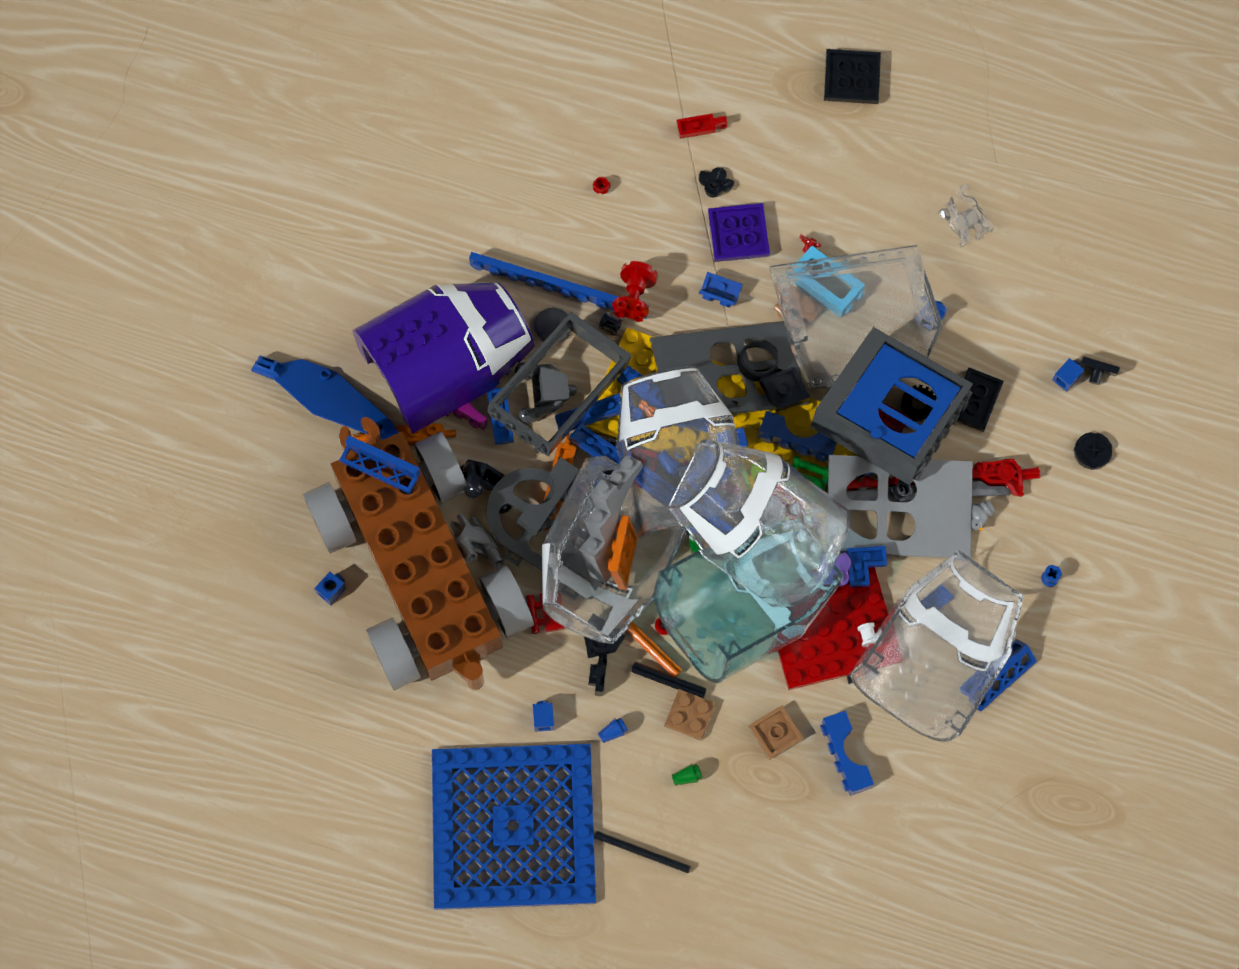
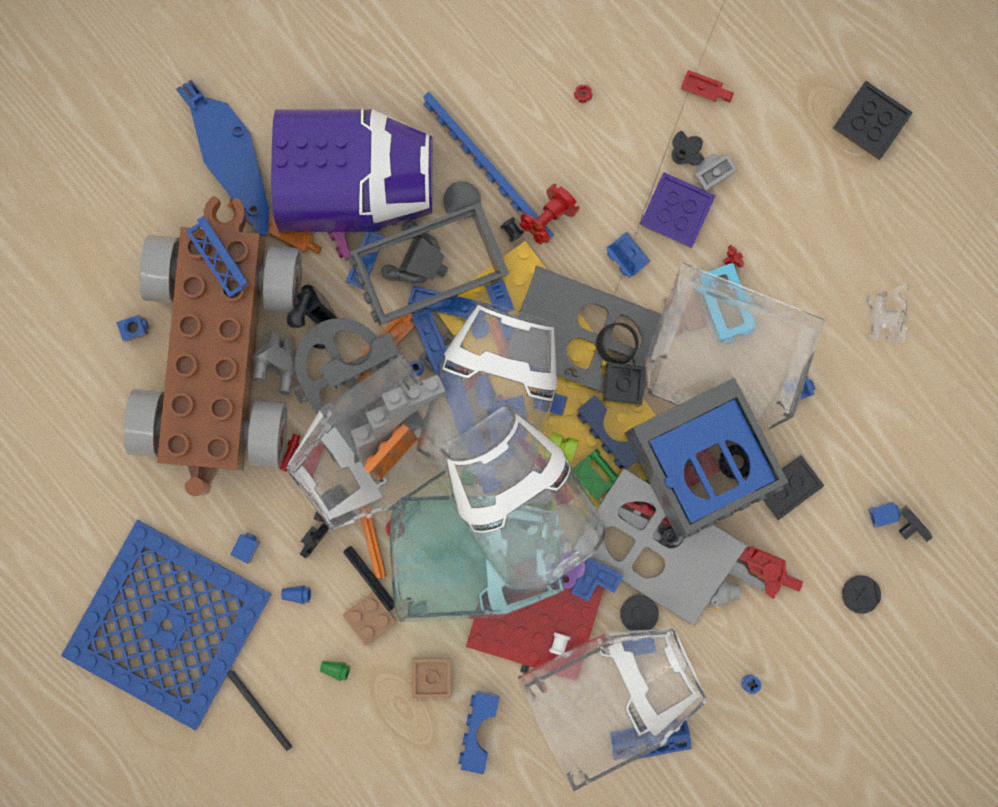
camera: 30 degrees right, 15 degrees up
none -> black tile [620,595,659,633]
none -> light grey slope [695,154,738,191]

